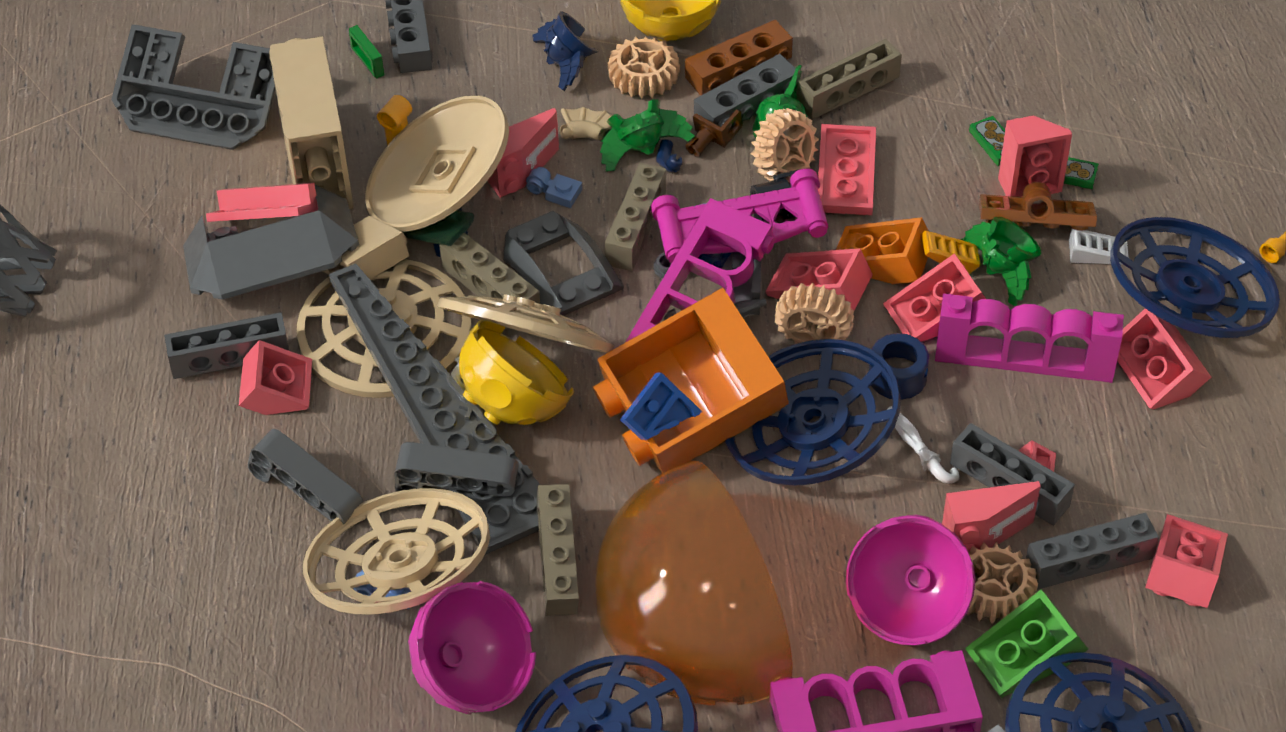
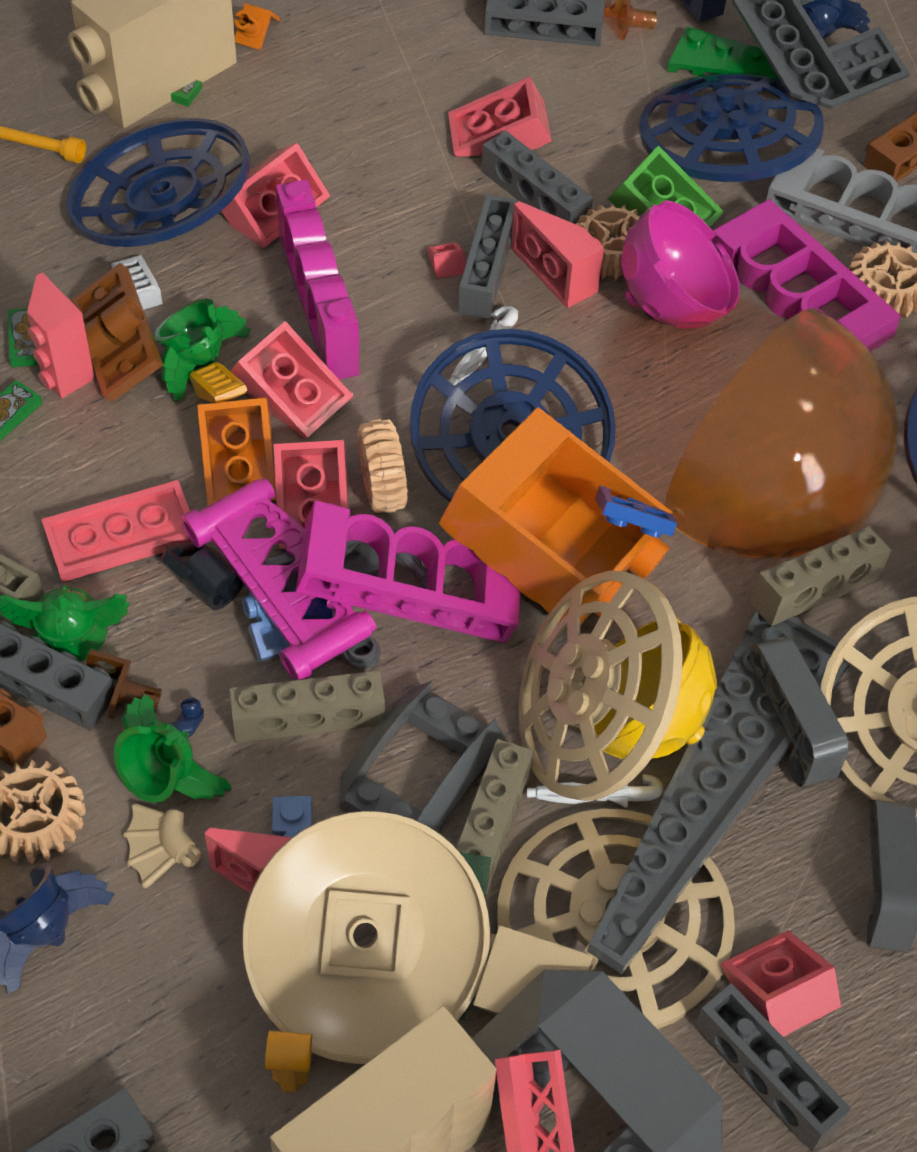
camera: 120 degrees left, 5 degrees up
light nougat gear [750,108,819,183] -> none
dark blue piece [869,333,930,400] -> none

